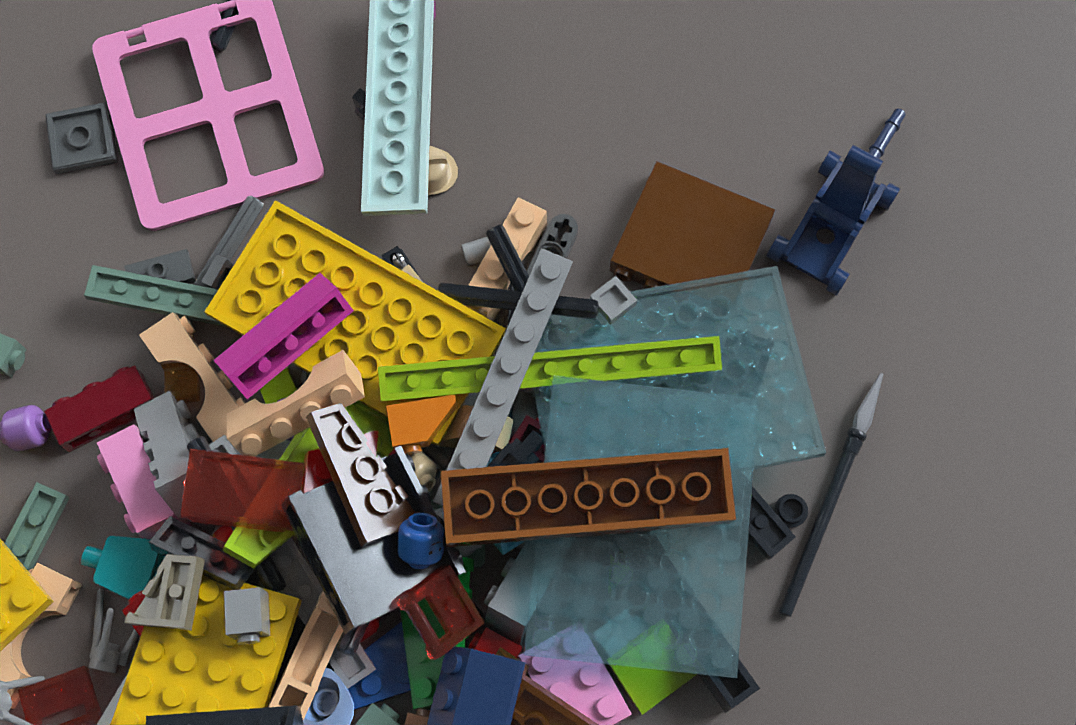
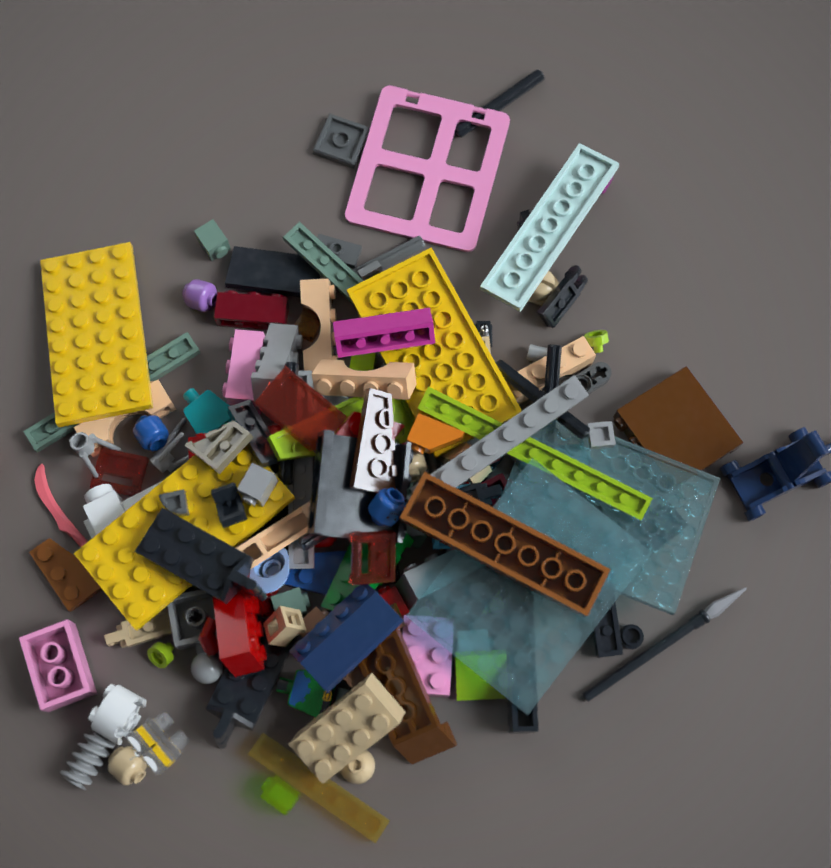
camera: 30 degrees right, 0 degrees up
none -> blue head [133,415,169,451]
none -> dark grey tile [159,489,189,516]
none -> black bracket [211,483,248,528]
none -> black tile [225,246,321,297]
none -> black hinge [537,265,588,328]
none -> lime tile [584,330,609,353]

